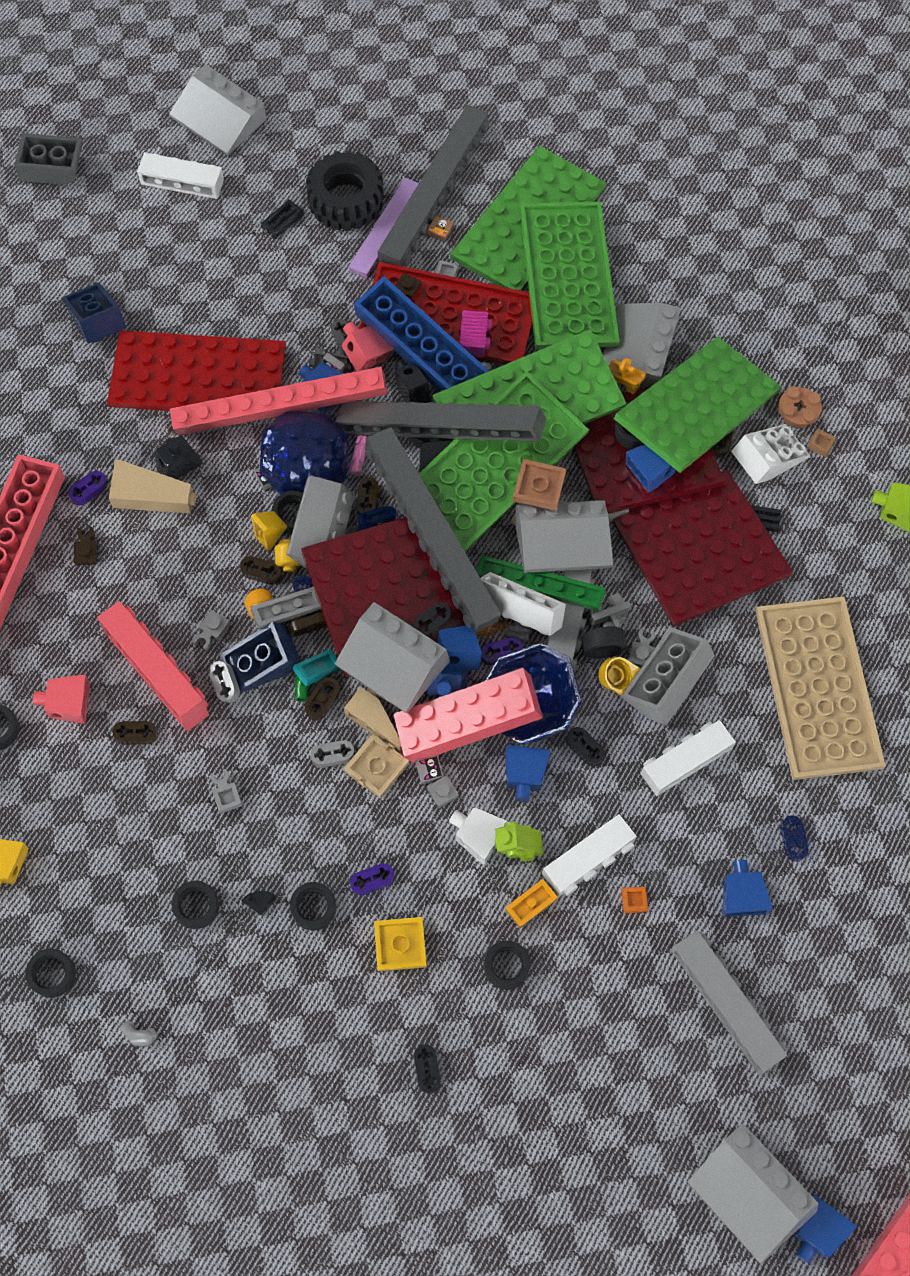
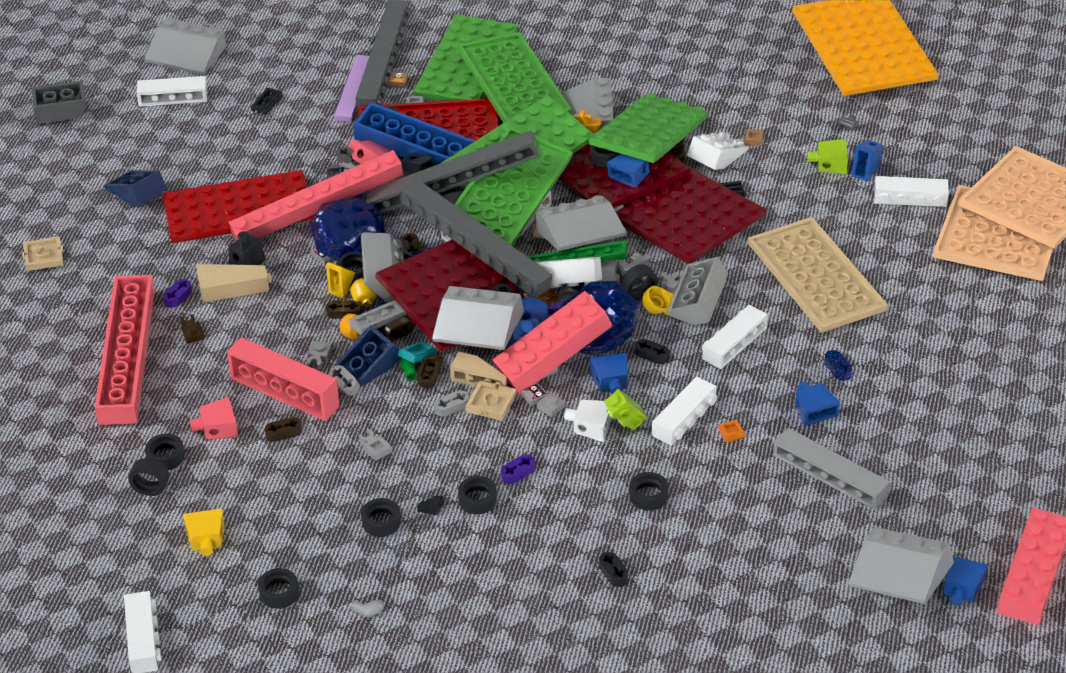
camera: 15 degrees left, 25 degrees down
black tyre [306,150,384,231] -> none
bright pink axle [349,435,367,476] -> none
yellow plate [374,917,427,971] -> none
dark pink brick [460,310,492,358] -> none
light orange plate [505,879,558,928] -> none
nougat plate [513,459,567,511] -> none
nougat plate [778,386,822,428] -> none

